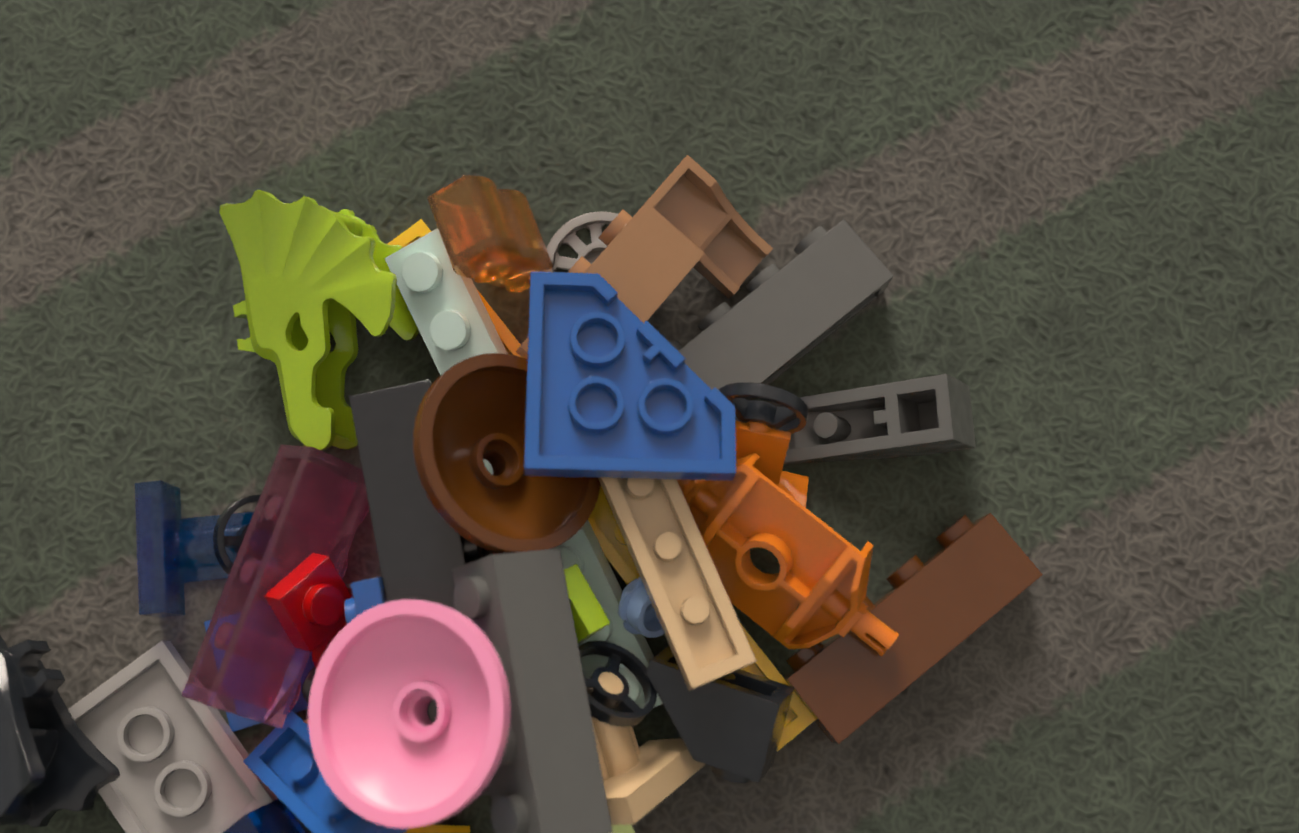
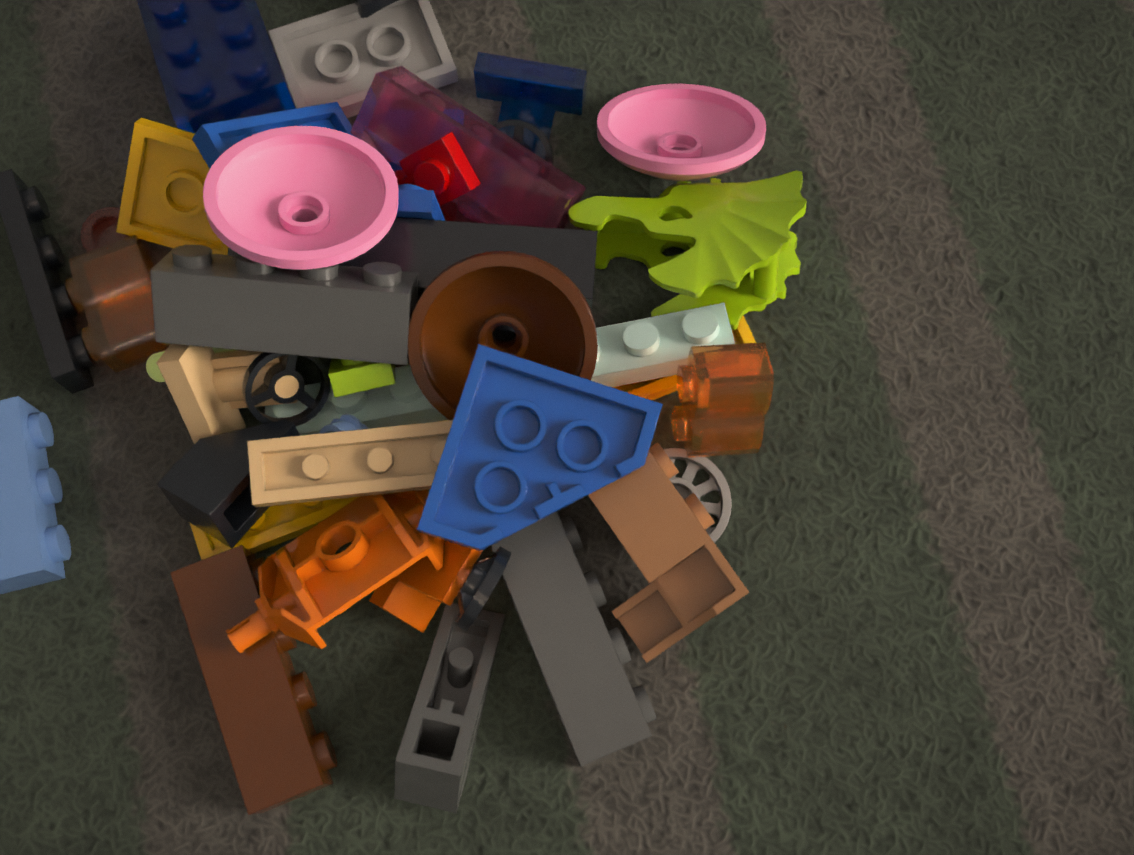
camera: 105 degrees right, 5 degrees down
none -> bright pink dish [597,84,766,181]

